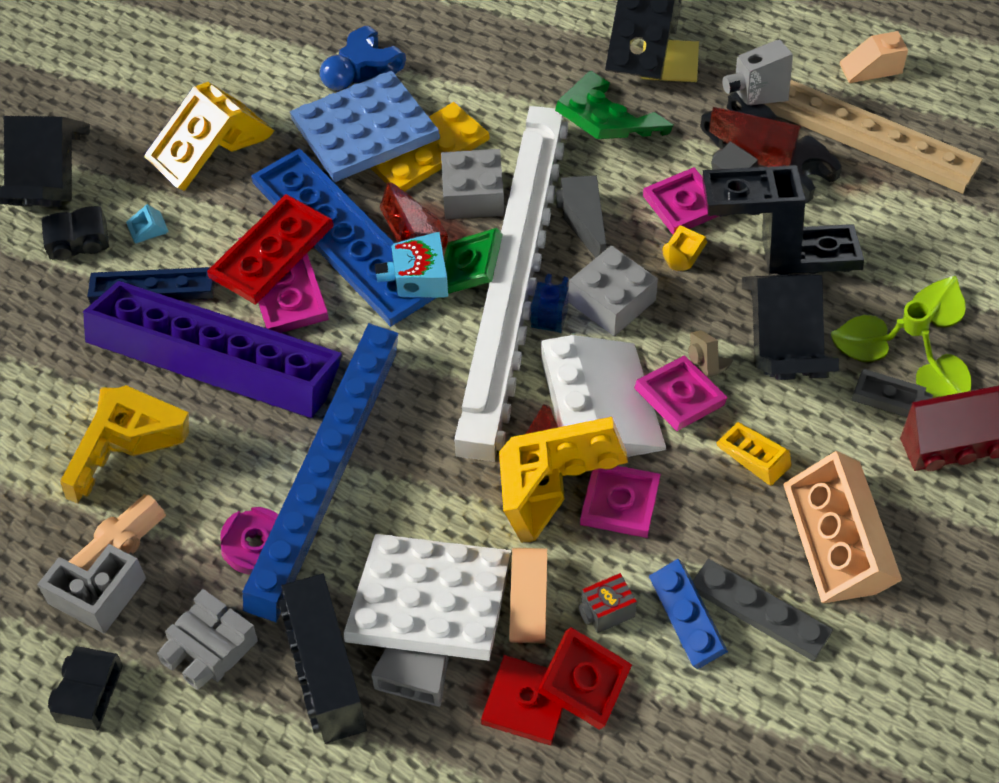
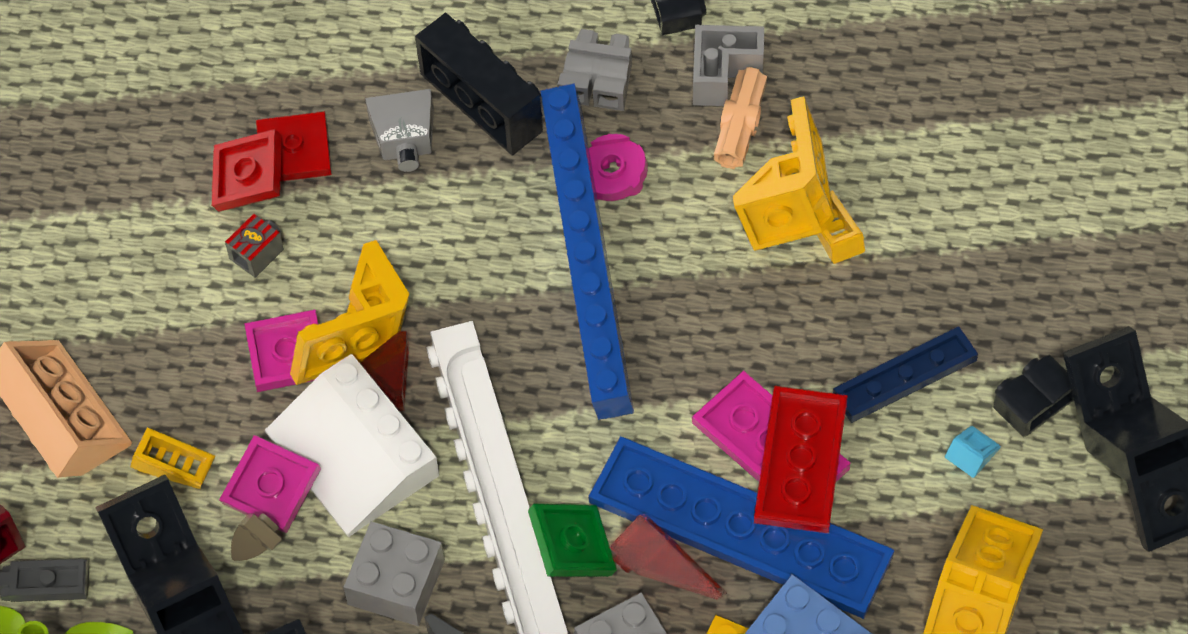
camera: 155 degrees right, 5 degrees up
dark purple slope [83,281,342,418] -> none
white plate [344,534,511,661] -> none
medium azure torso [375,232,448,298] -> none
light nougat beam [509,548,547,644] -> none
clear blue brick [531,274,569,333] -> none
blue plate [649,559,728,669] -> none
dark grey plate [693,559,833,662] -> none

